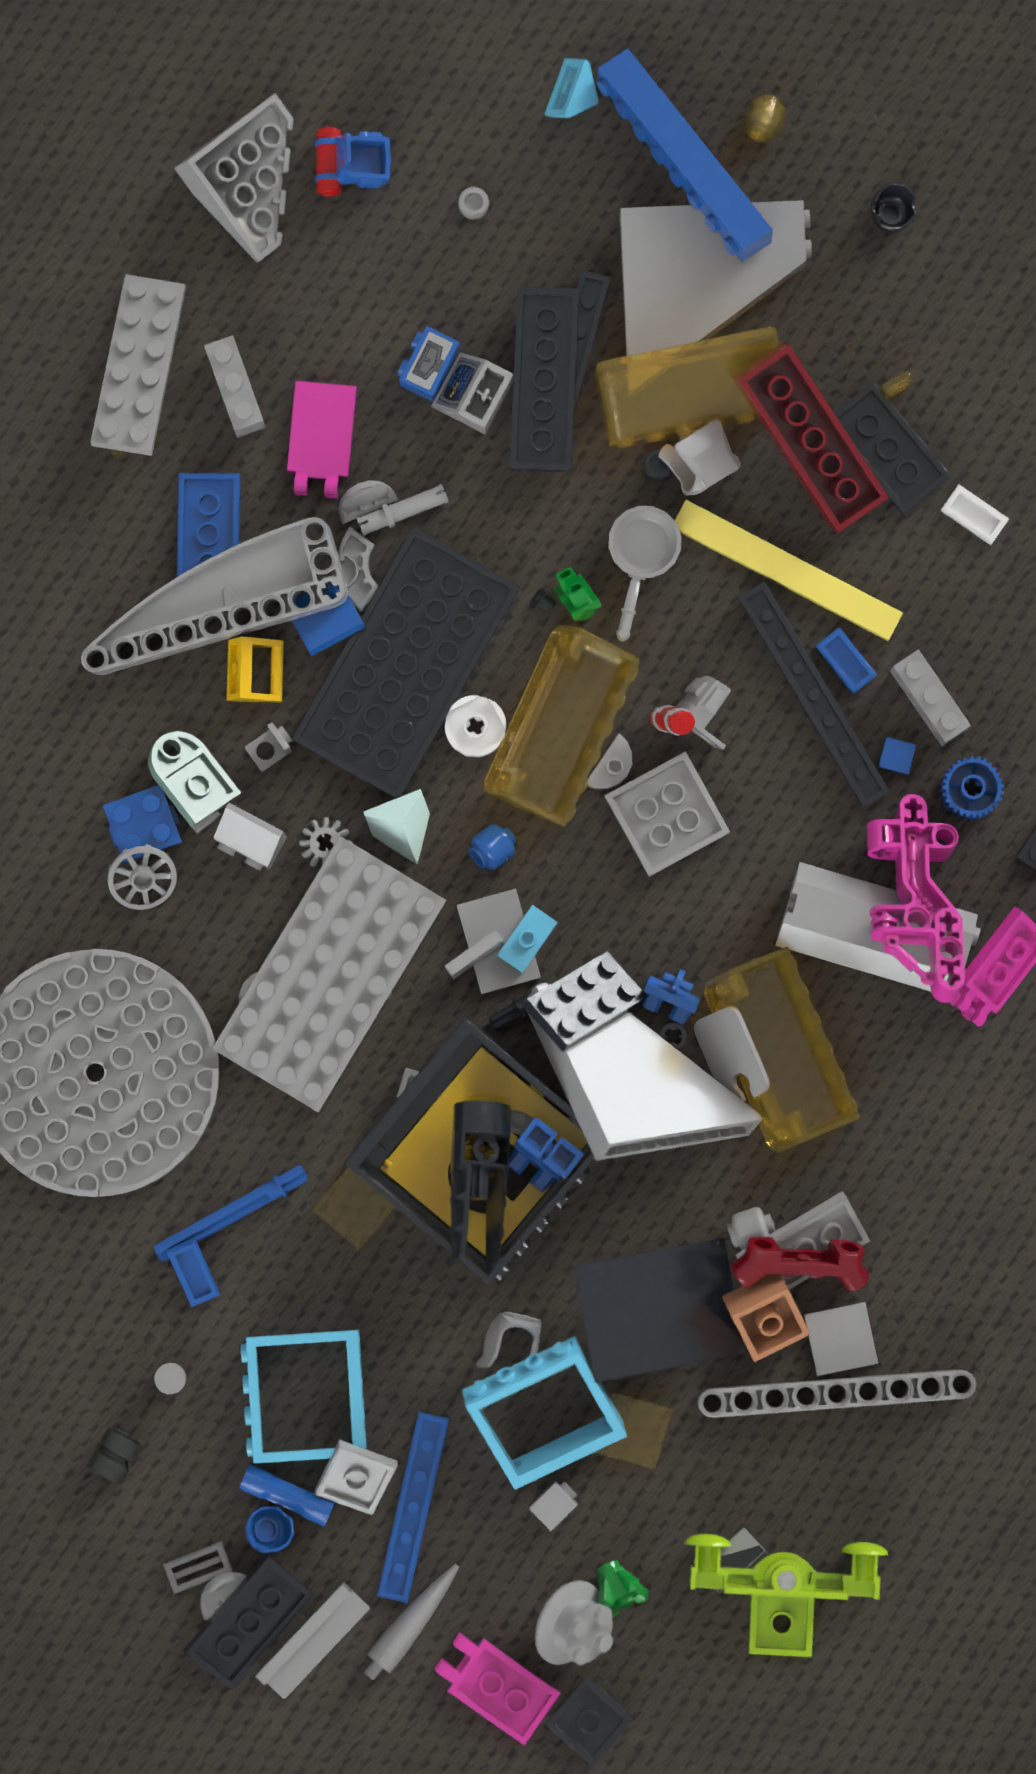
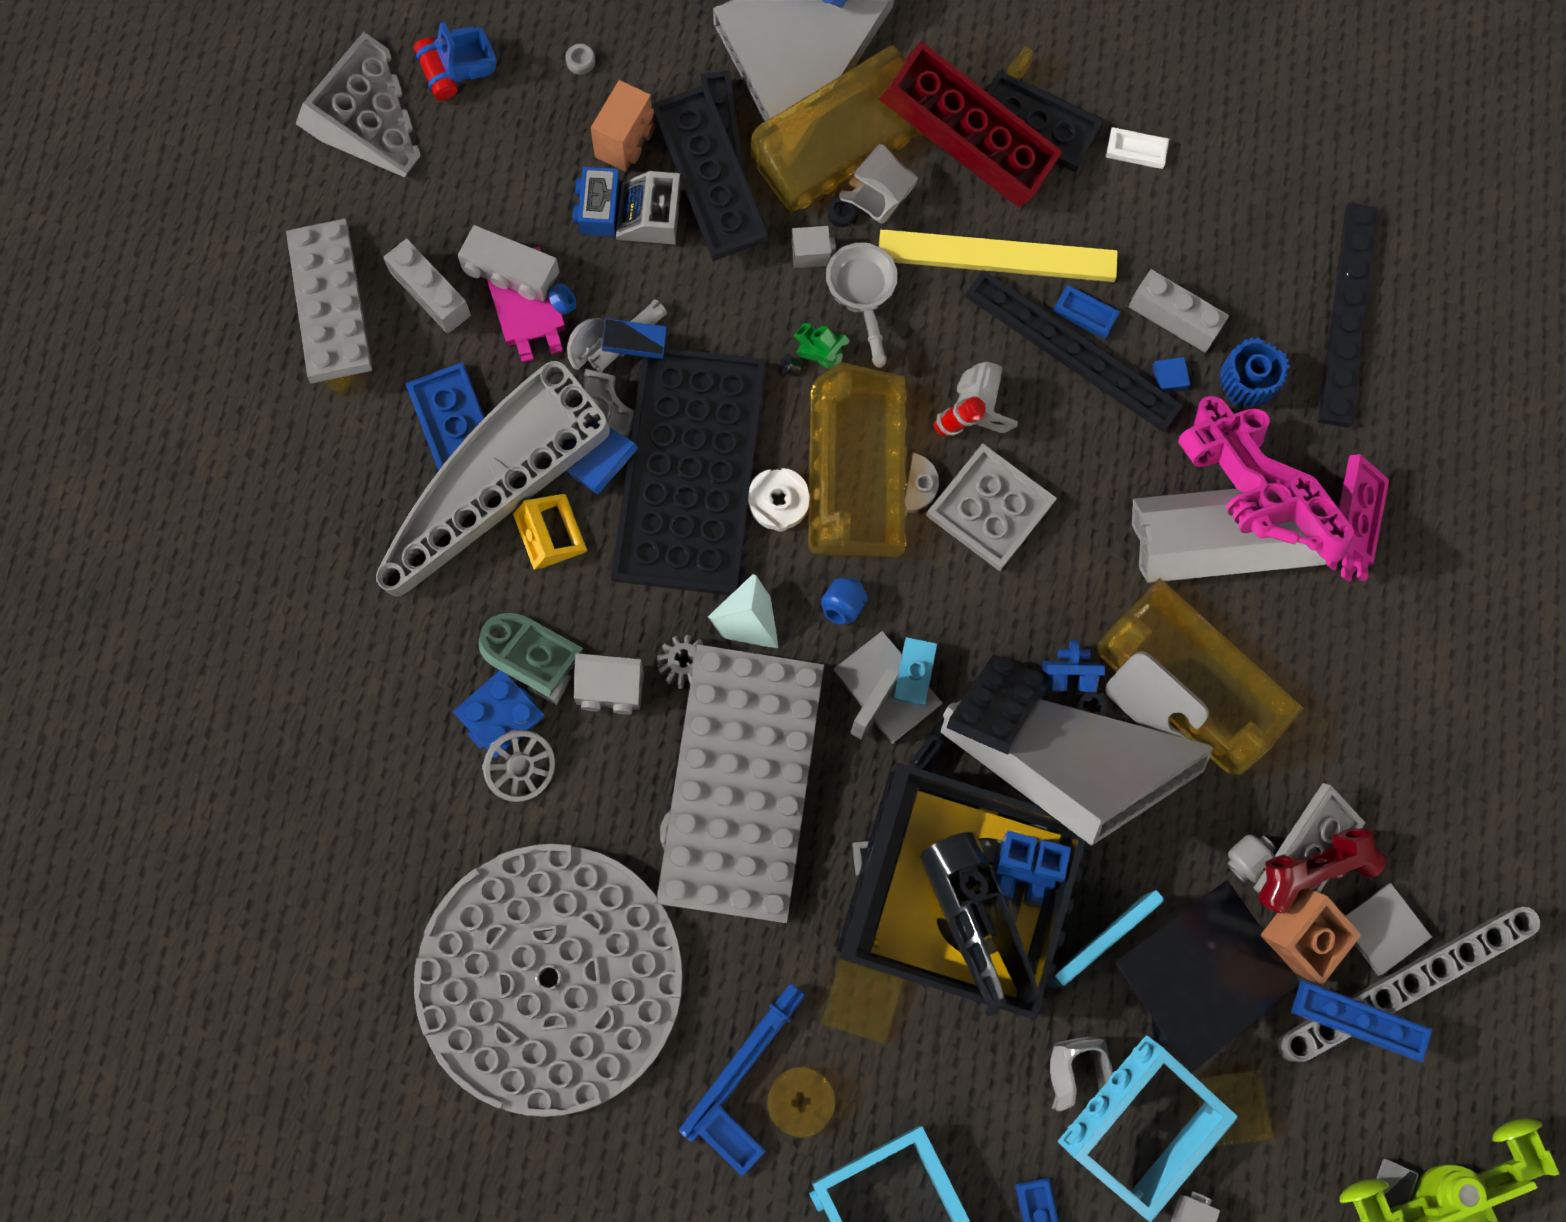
camera: 30 degrees left, 10 degrees down
light grey bracket [245,722,292,772] -> none
none -> light grey brick [458,225,559,302]
none -> blue tile [548,283,576,315]
none -> nougat brick [591,80,655,172]
none -> tile [602,319,666,359]
none -> clear yellow plate [767,1067,835,1138]
none -> light grey brick [791,226,836,268]
none -> medium azure tile [1047,890,1163,988]
none -> blue tile [1291,981,1433,1062]

